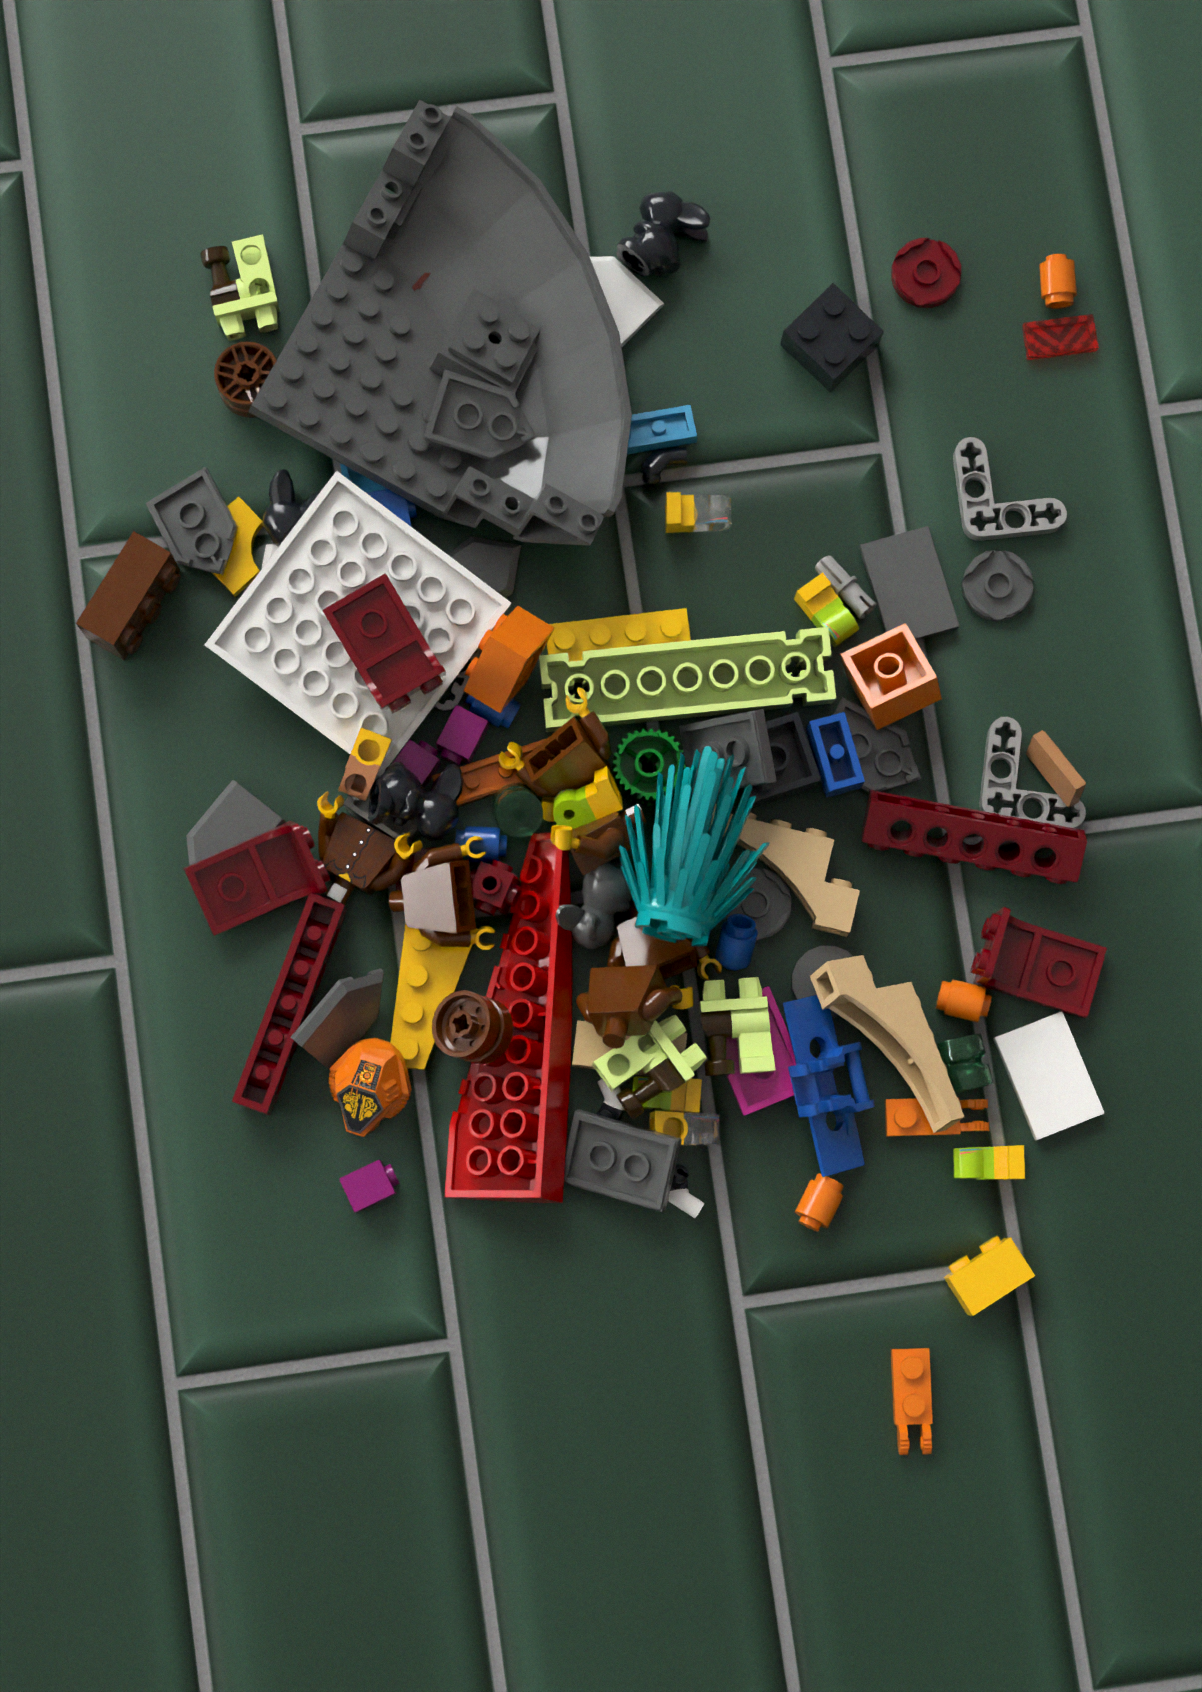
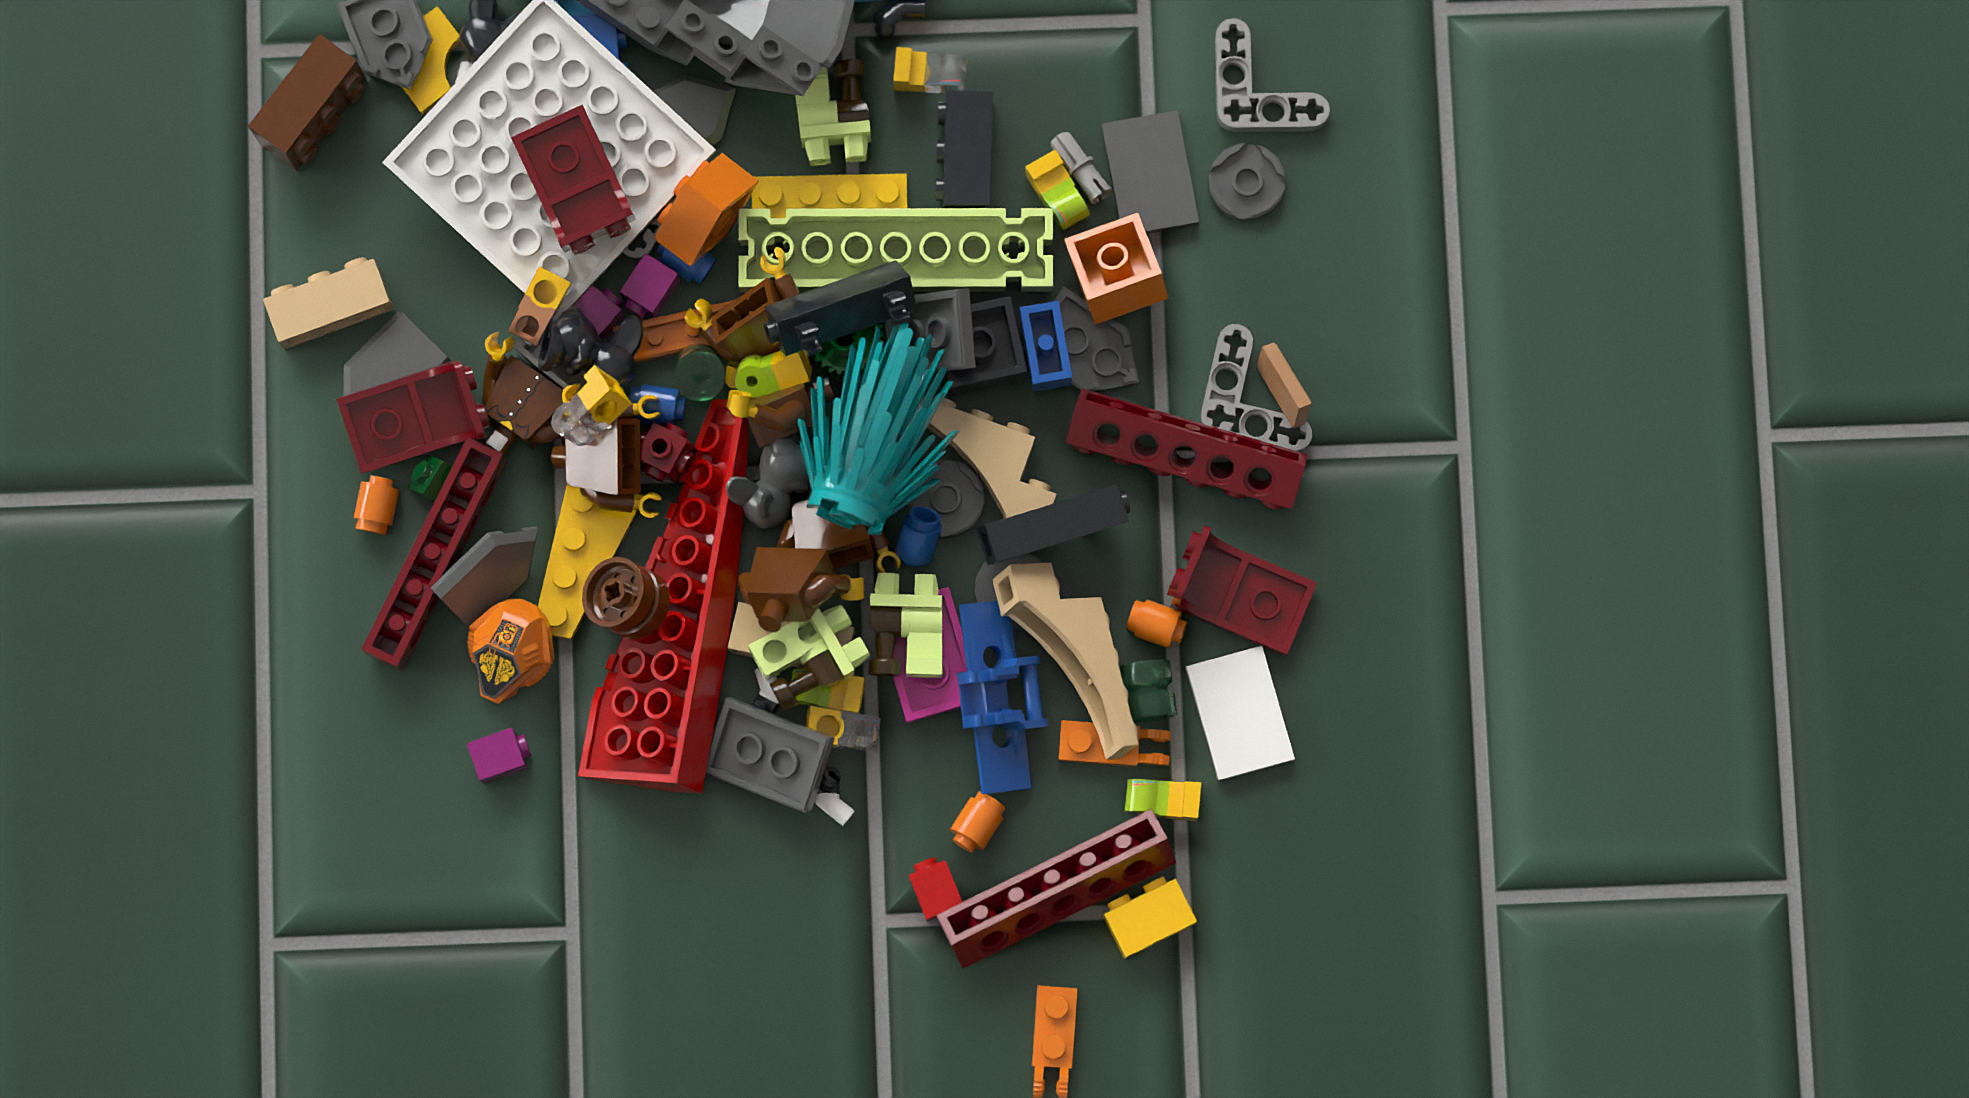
camera: 10 degrees right, 0 degrees up
none -> tan brick [263,257,394,350]
none -> orange brick [353,475,400,535]
none -> dark green plate [408,455,452,502]
none -> leg [551,365,631,446]
none -> black brick [763,260,917,356]
none -> yellowish green hips [795,59,871,166]
none -> red brick [908,857,962,922]
none -> black brick [936,90,993,208]
none -> dark red brick [937,809,1176,969]
none -> black brick [976,484,1130,565]

